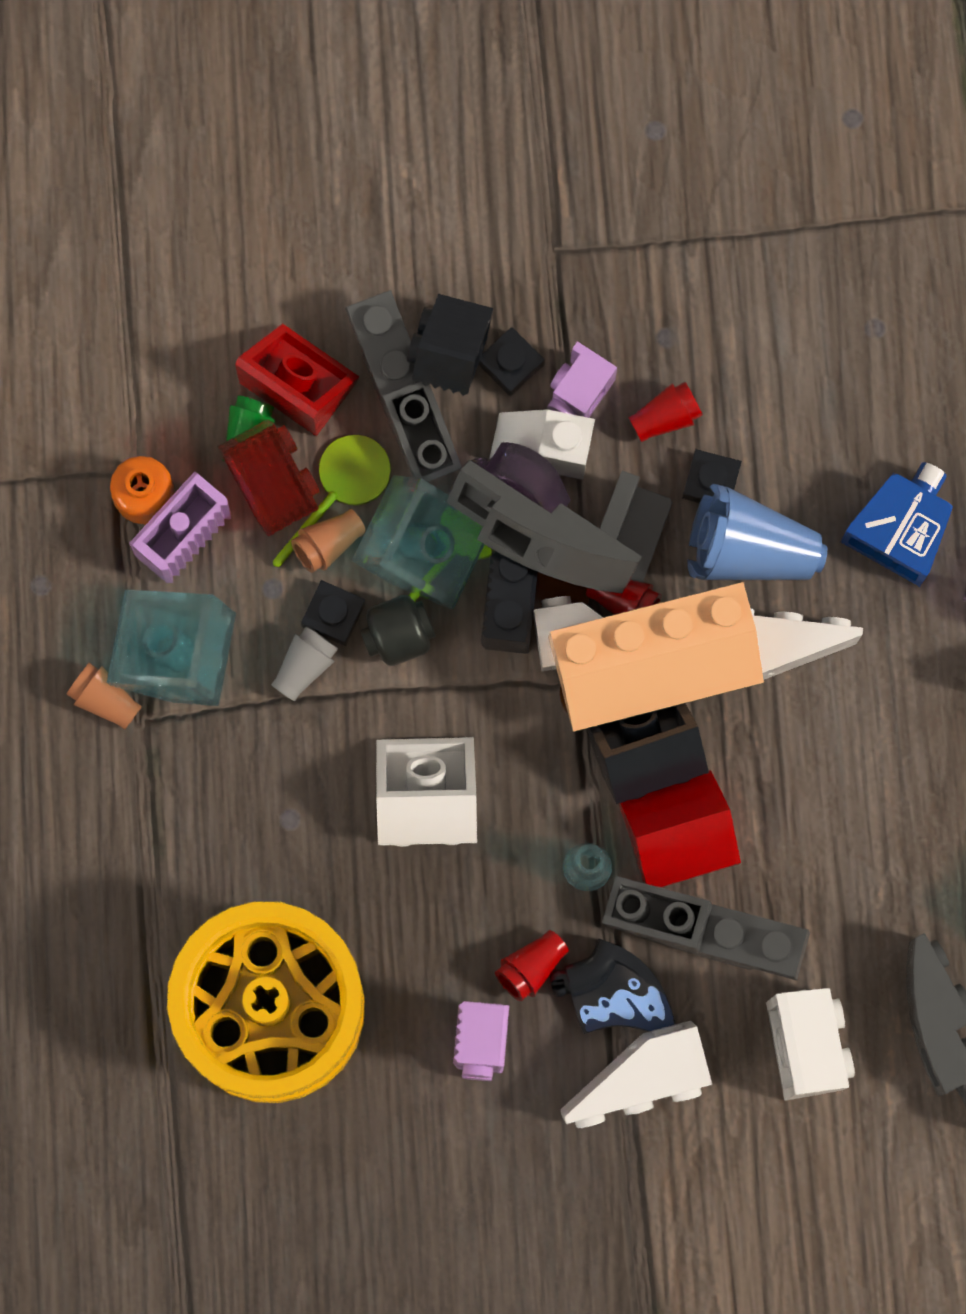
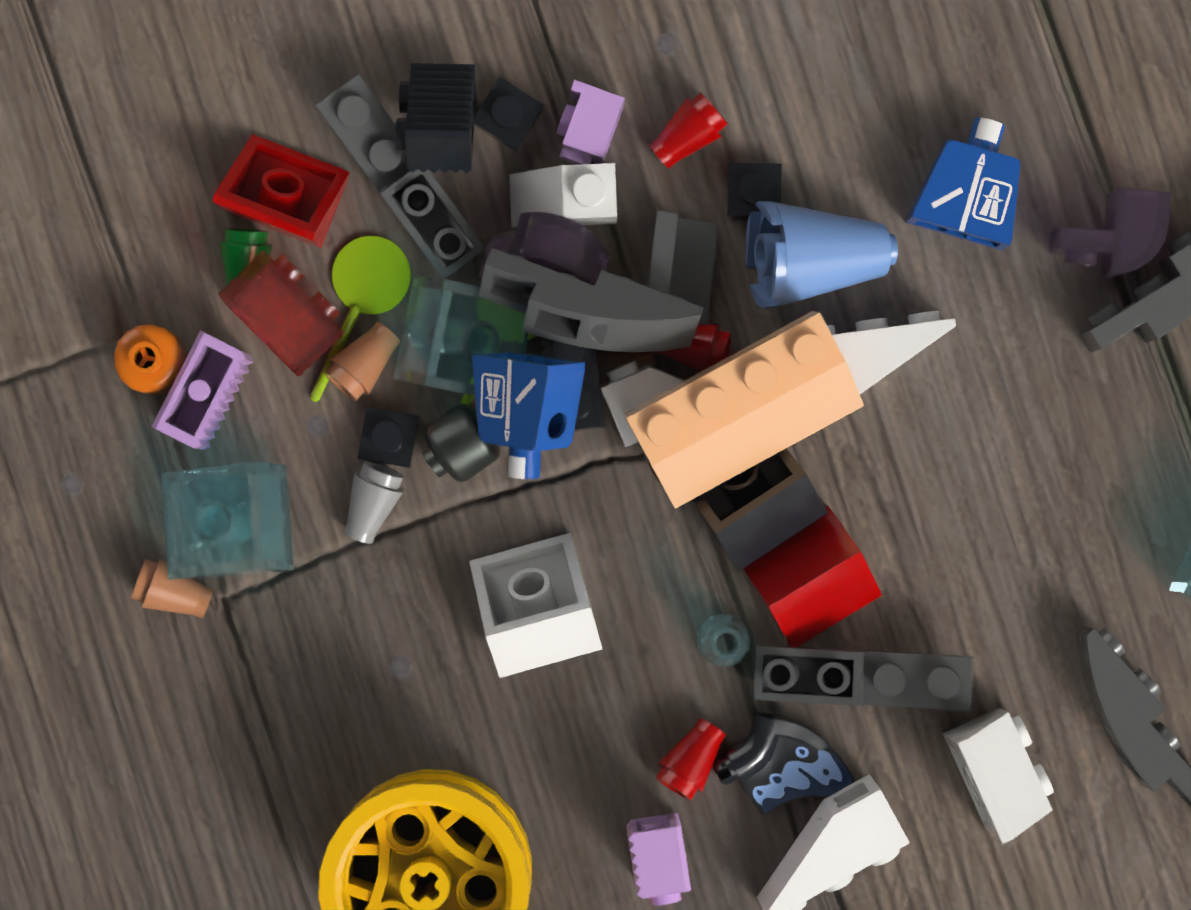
camera: 10 degrees left, 10 degrees up
none -> blue torso [472,352,585,479]

